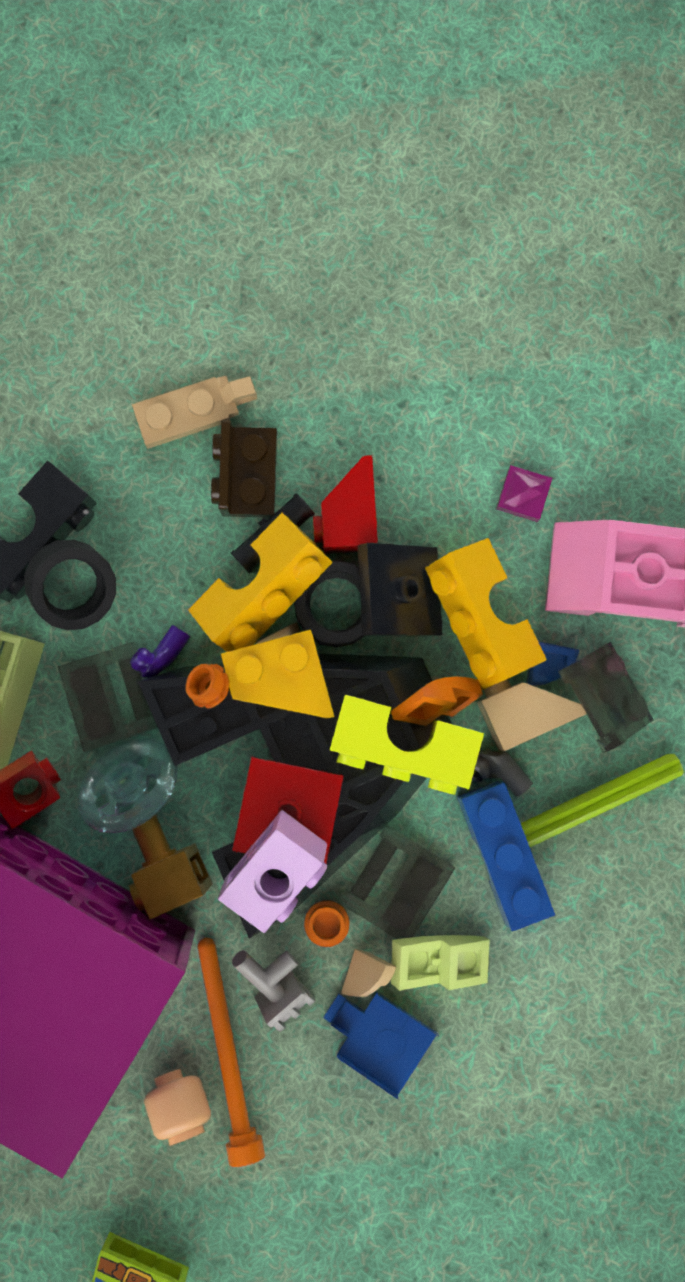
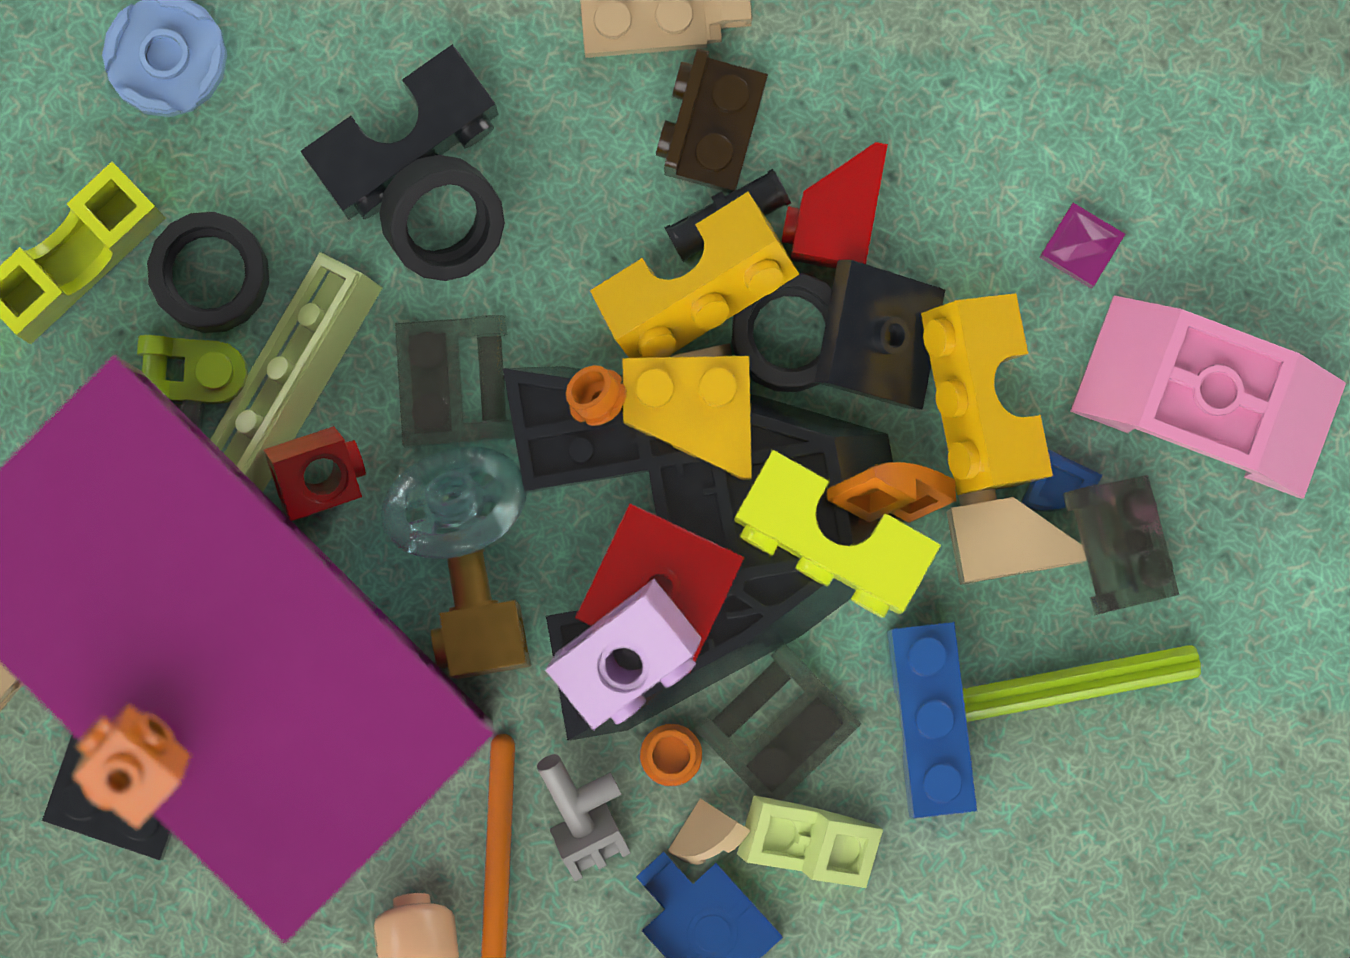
camera: 15 degrees right, 0 degrees up
dark purple arm [130,624,191,678] -> none
dark grey arm [472,751,533,797] -> none

